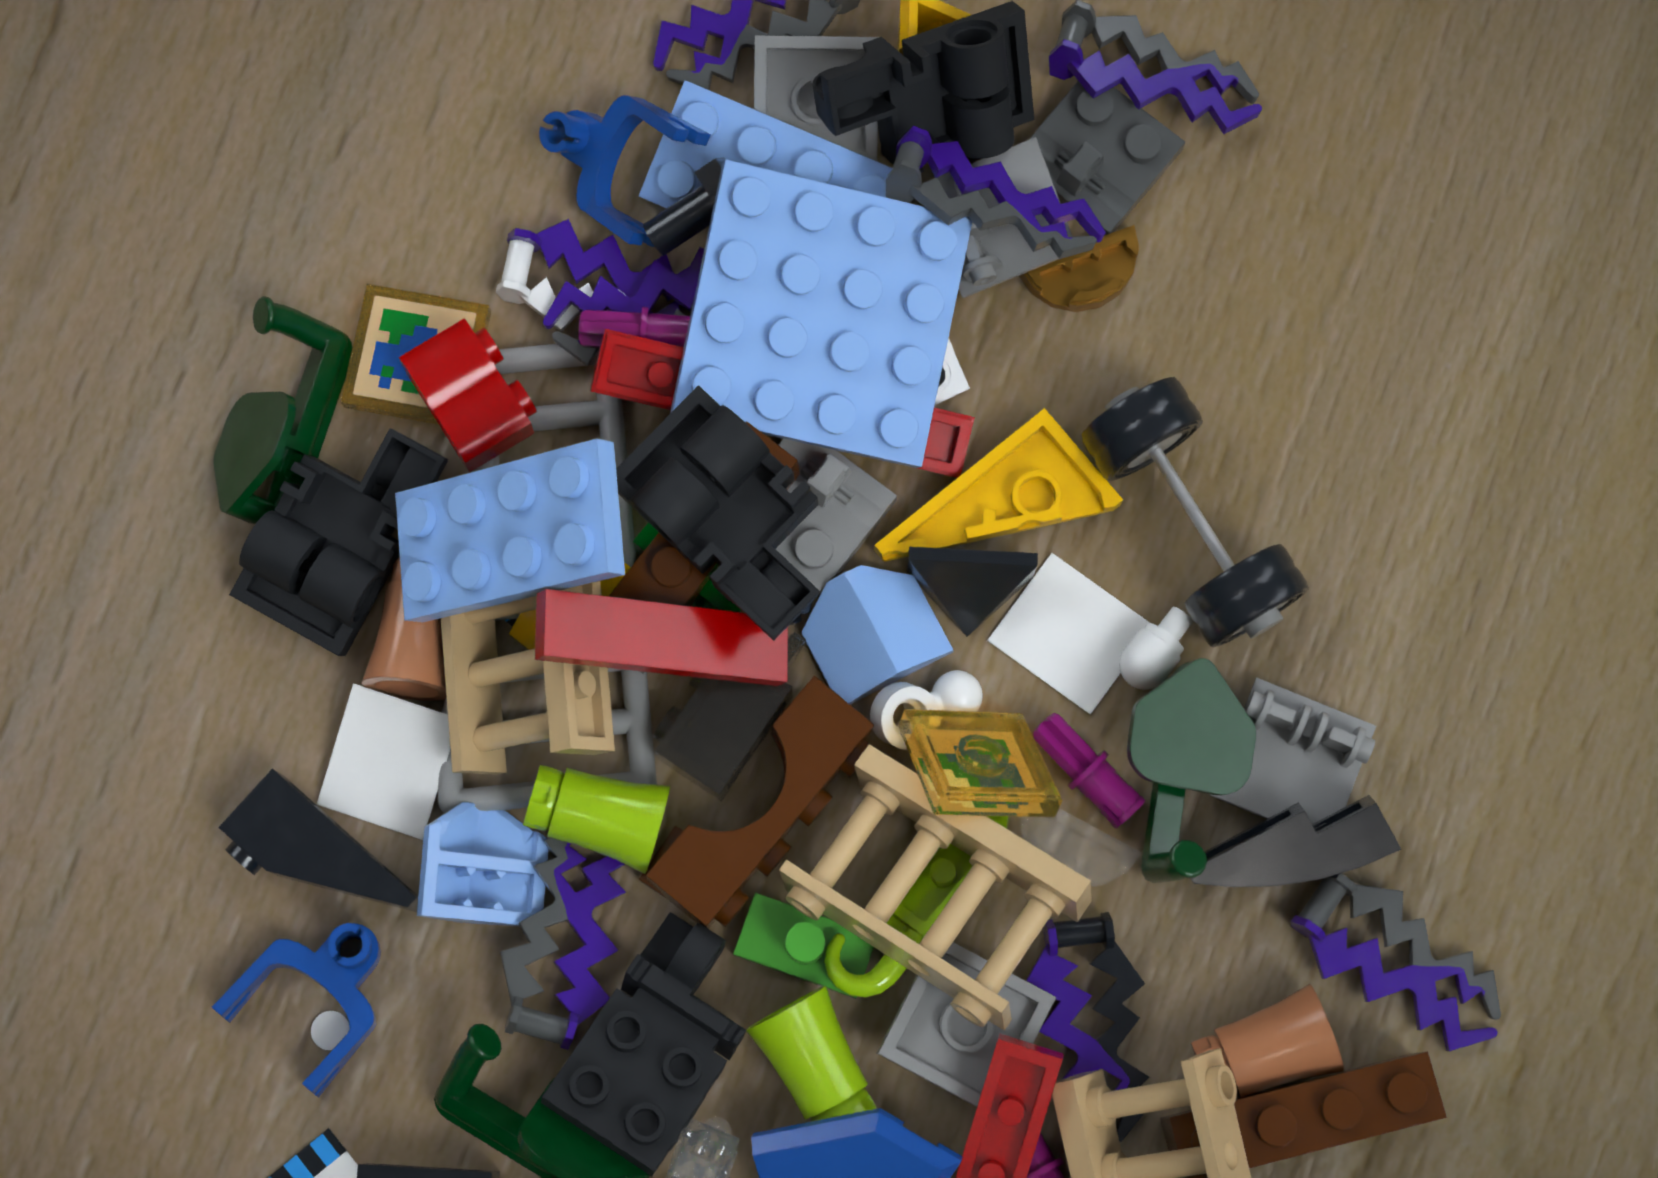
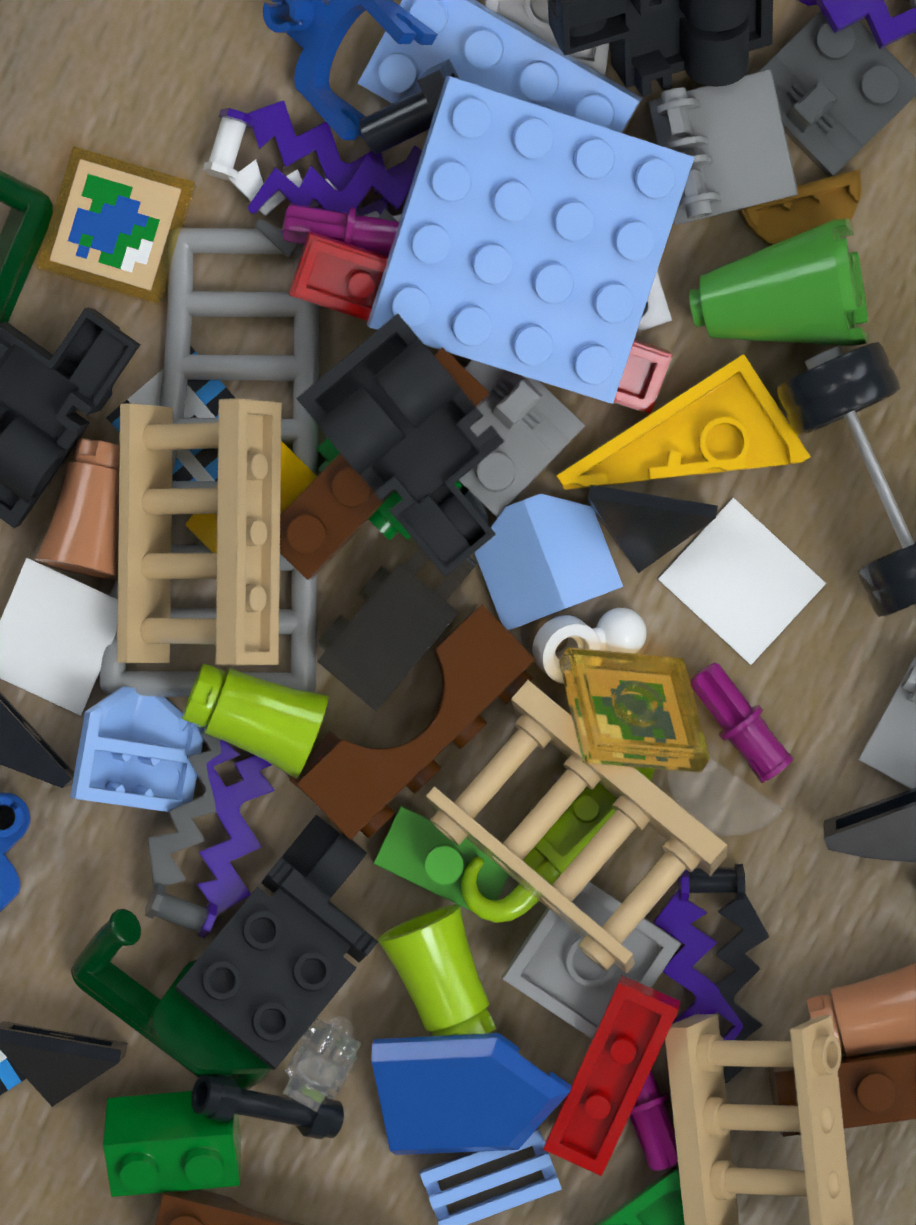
camera: 10 degrees right, 10 degrees up
light blue plate [395,438,625,623] -> none
red brick [399,318,537,473] -> none
tile [535,589,788,686] -> none
piece [886,126,1106,259] -> none
white cylinder [1119,606,1193,690] -> none
dark green piece [1127,658,1256,883] -> none
none -> bright green cone [690,218,869,346]

